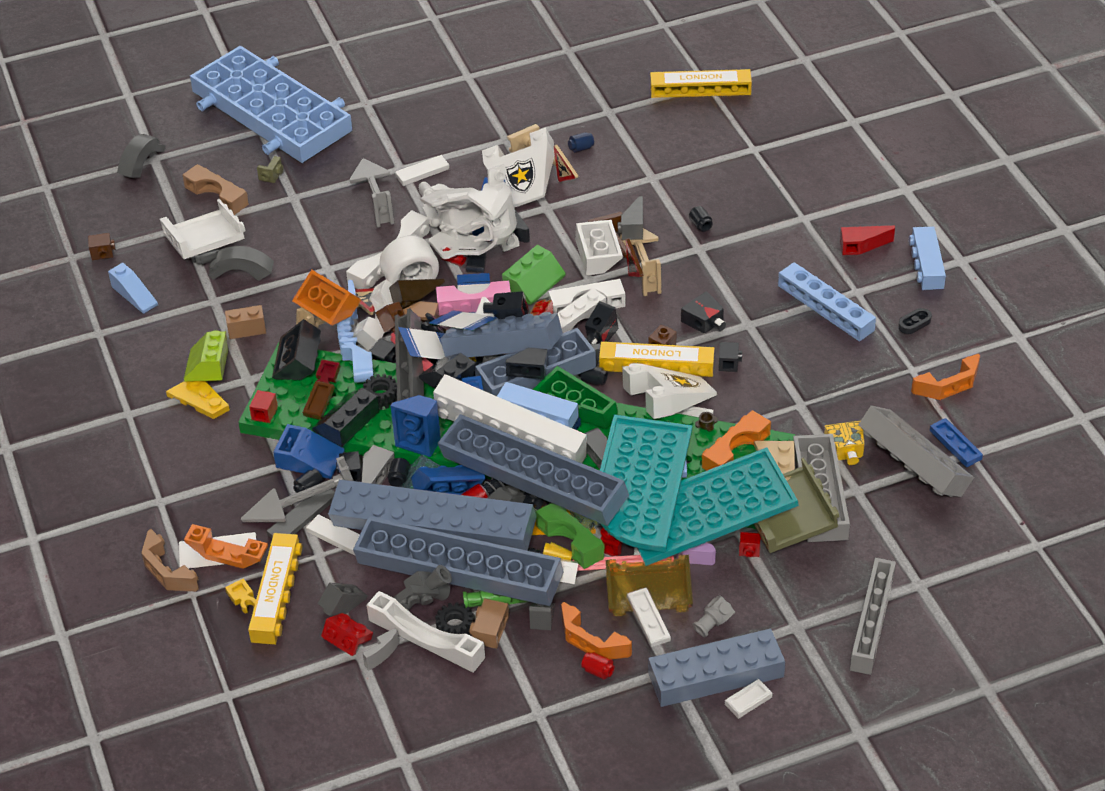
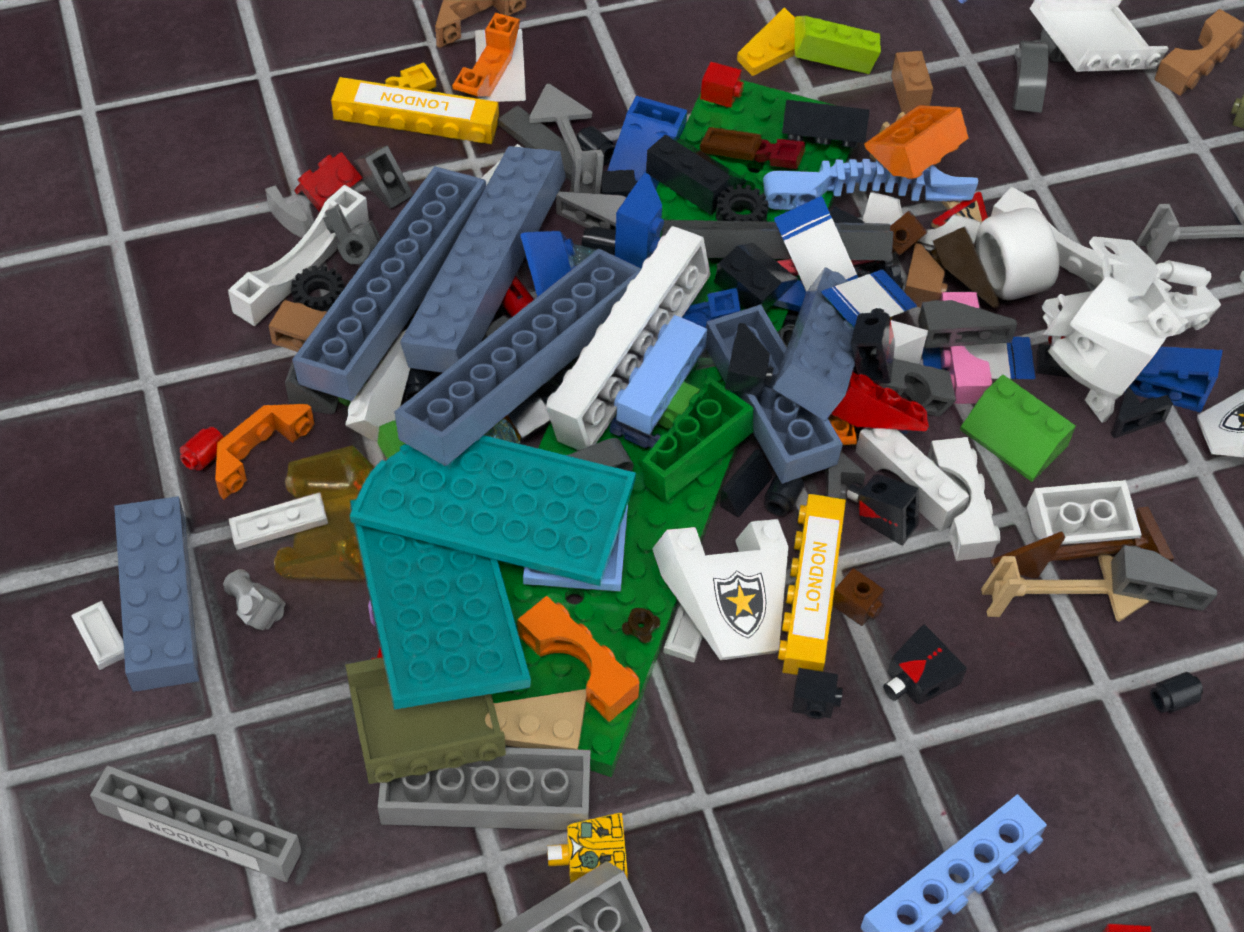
camera: 90 degrees right, 10 degrees up
none -> dark grey slope [918,300,1017,348]

